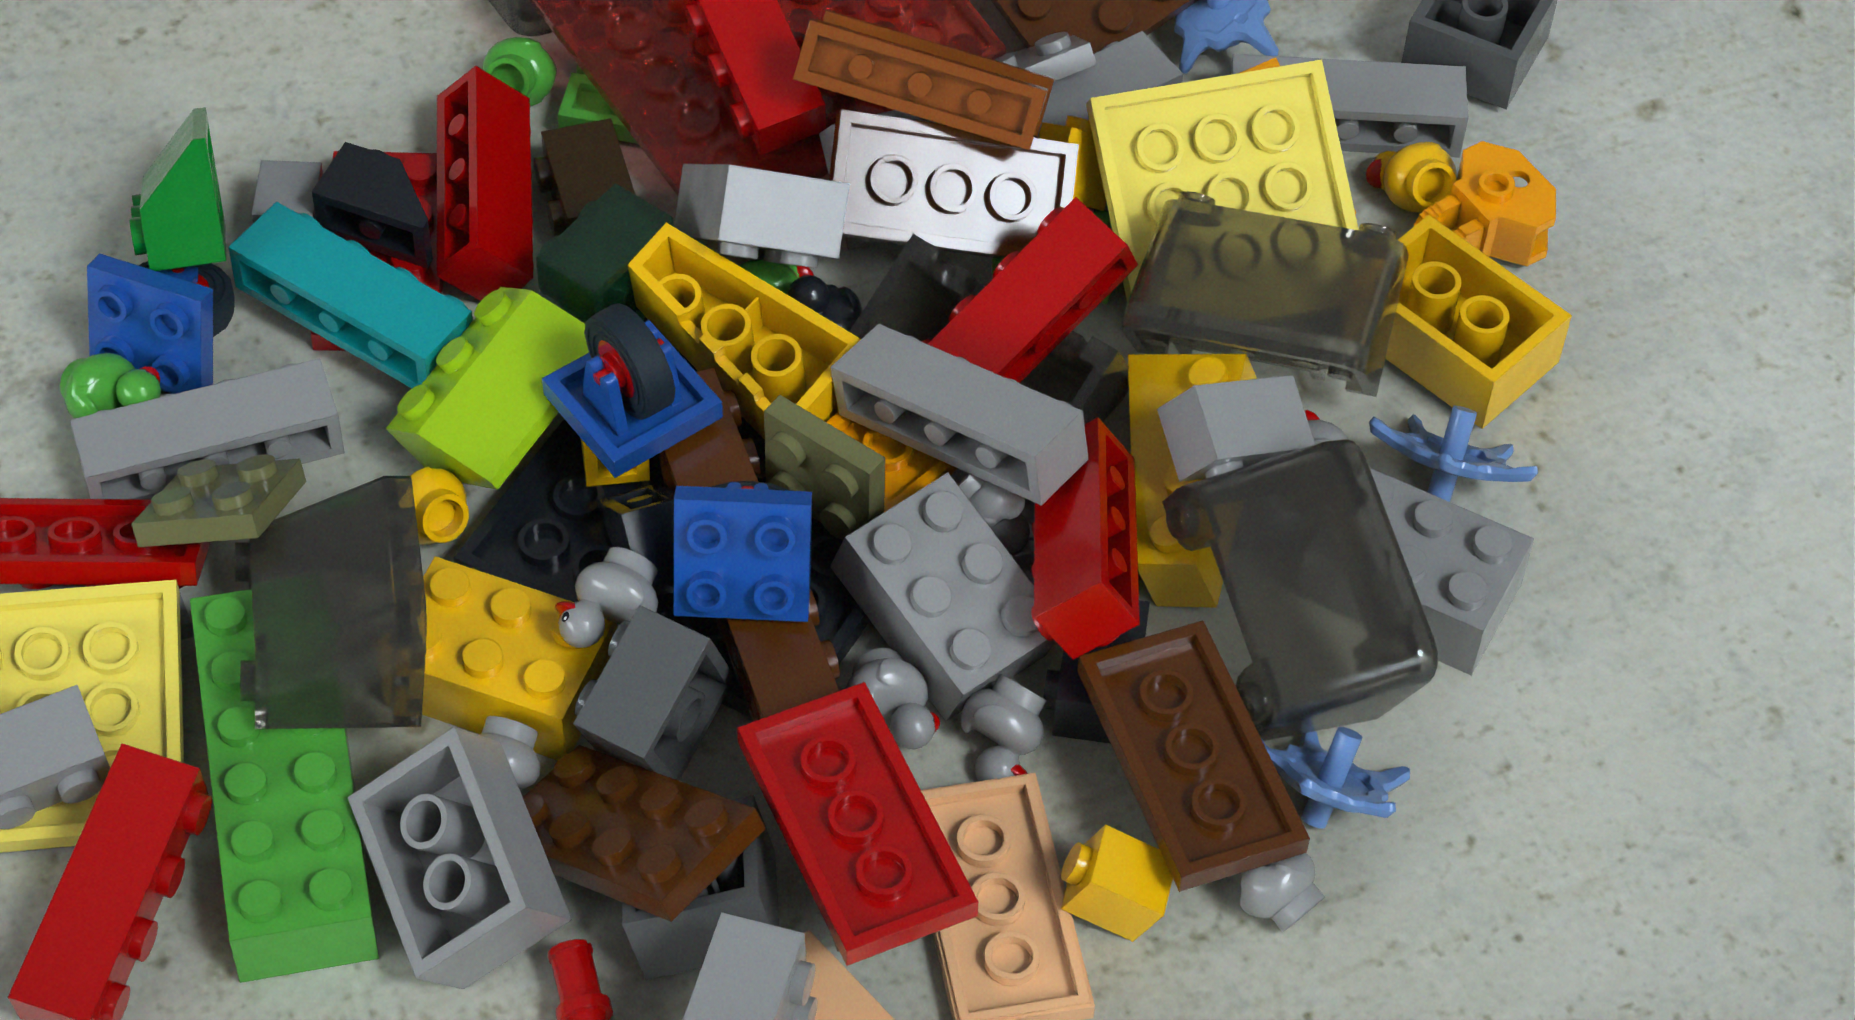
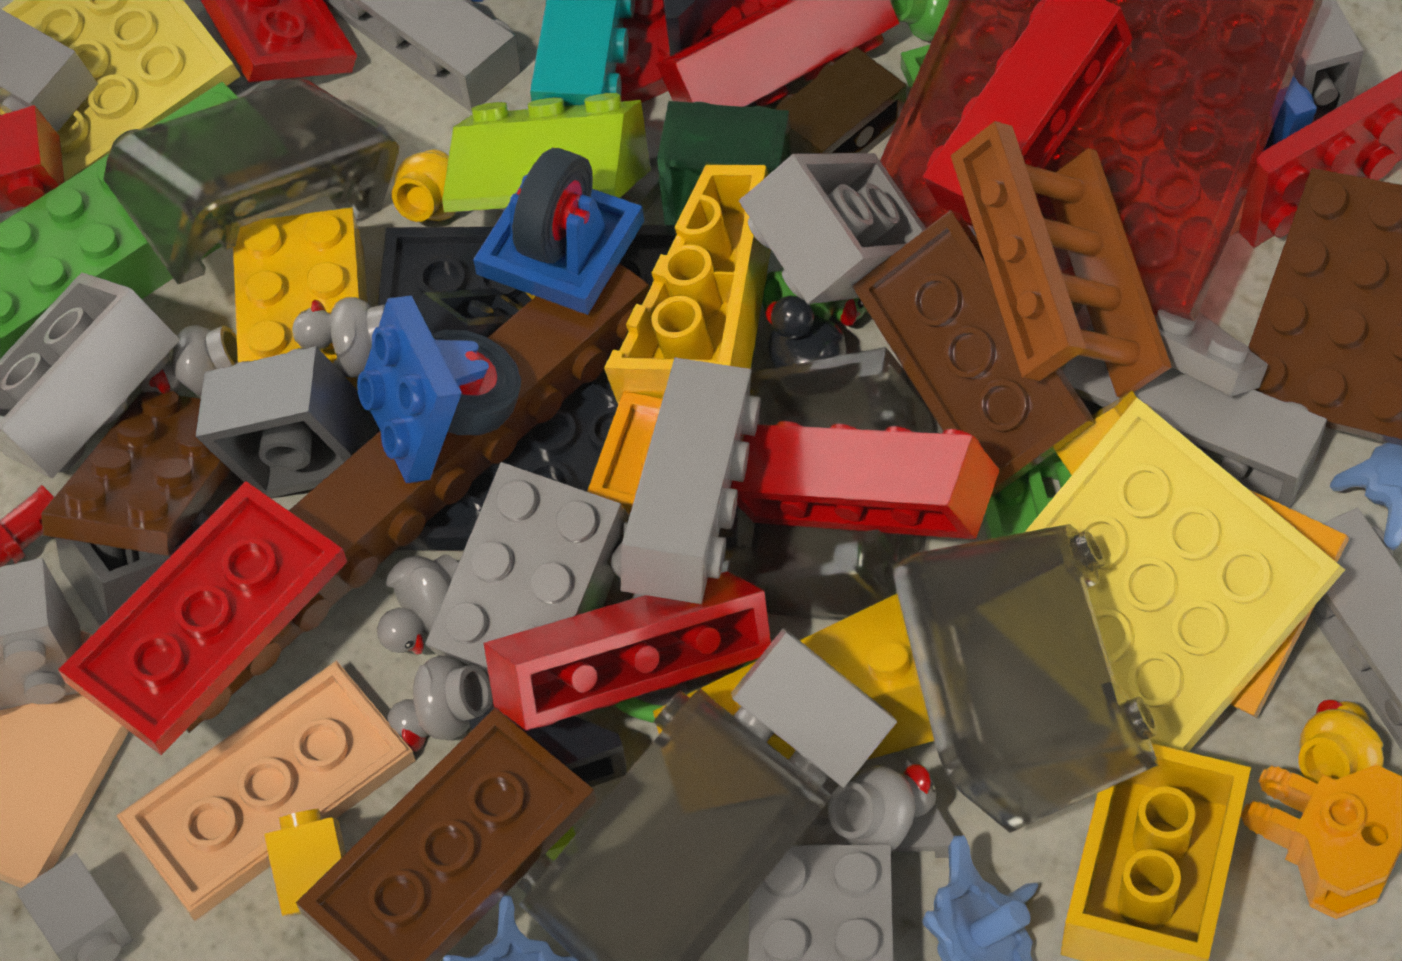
camera: 70 degrees right, 5 degrees up
olive plate [132,454,306,547] -> none
olive plate [764,395,885,540] -> none

